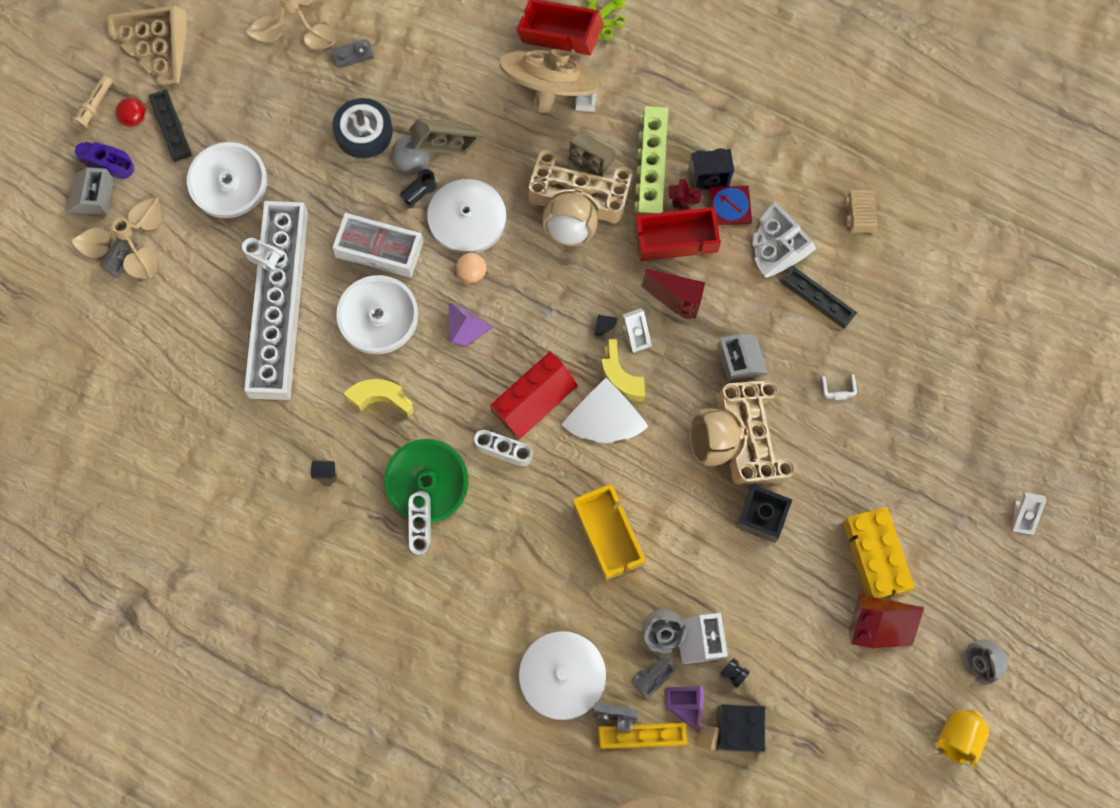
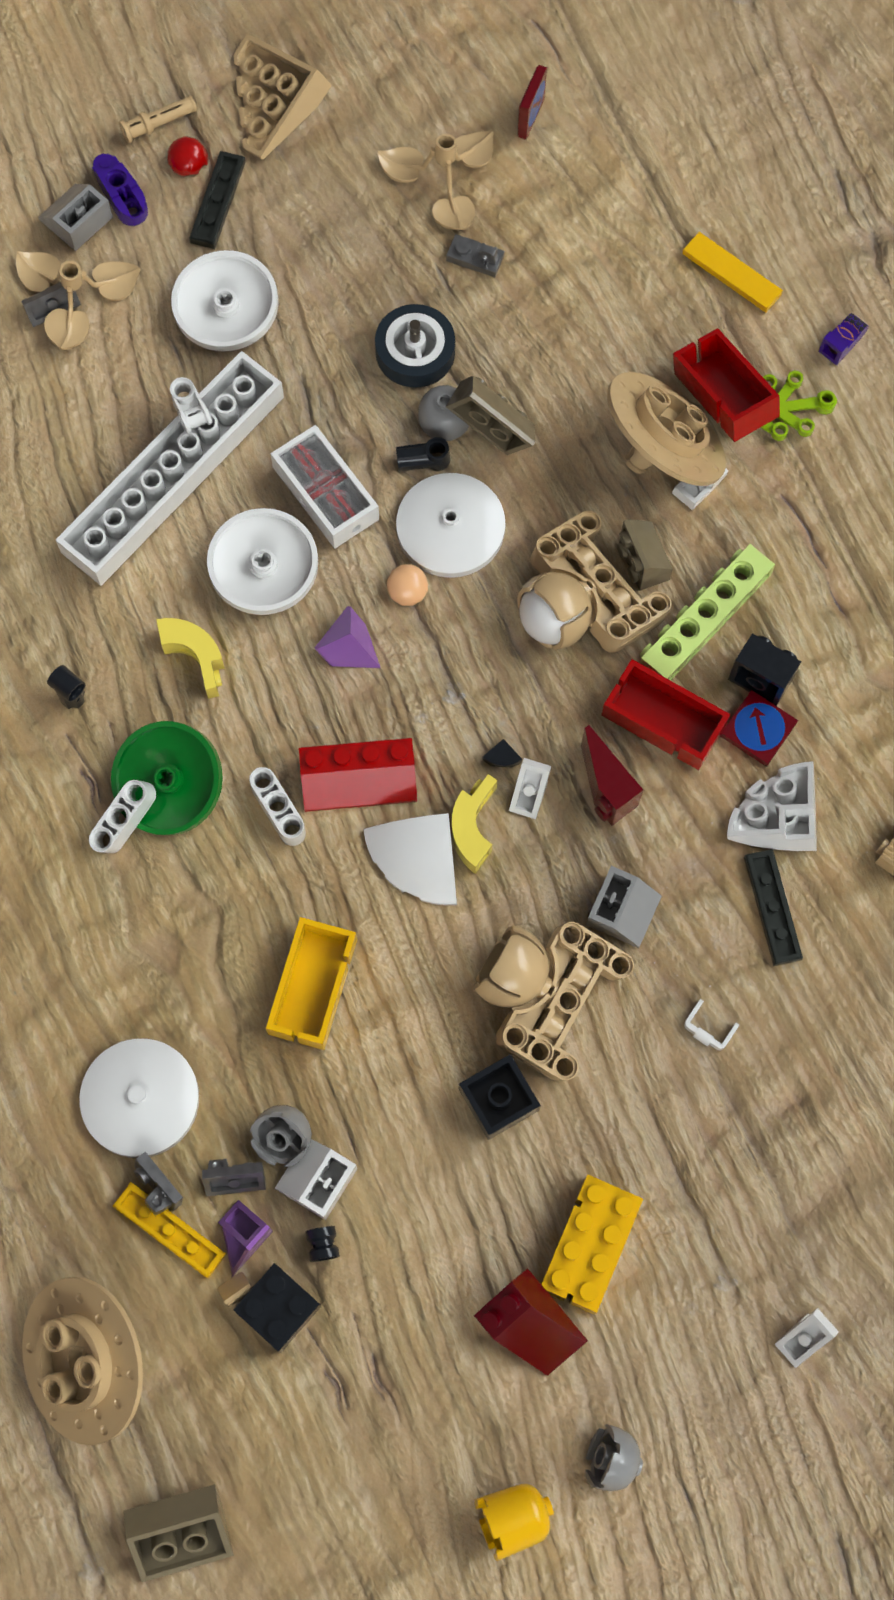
camera: 40 degrees right, 0 degrees up
dark red hips [668,179,703,210] -> none

